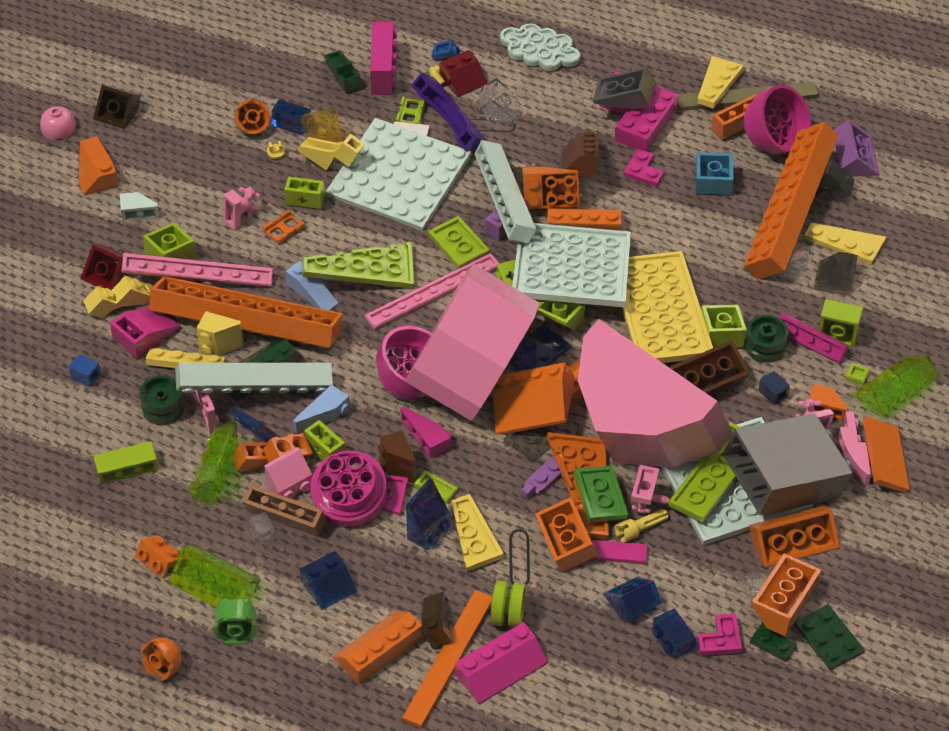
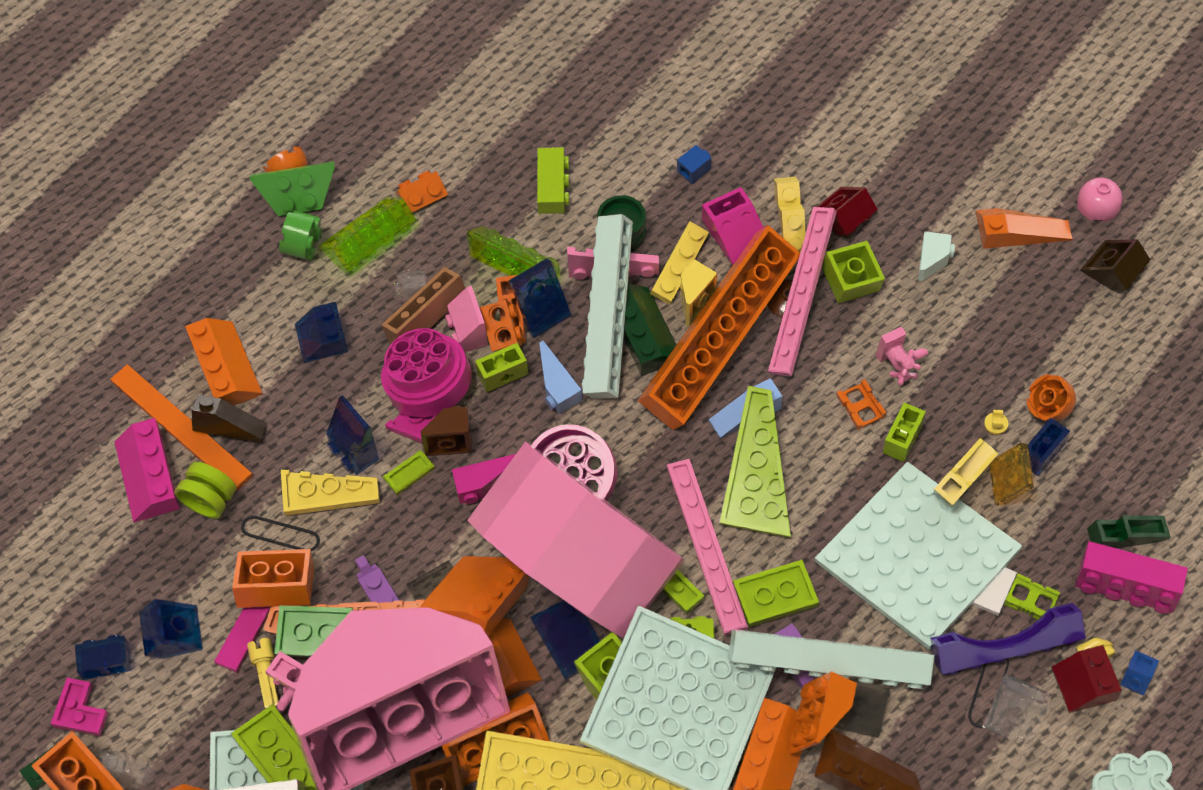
camera: 110 degrees right, 10 degrees up
none -> bright green wing [250,161,335,216]

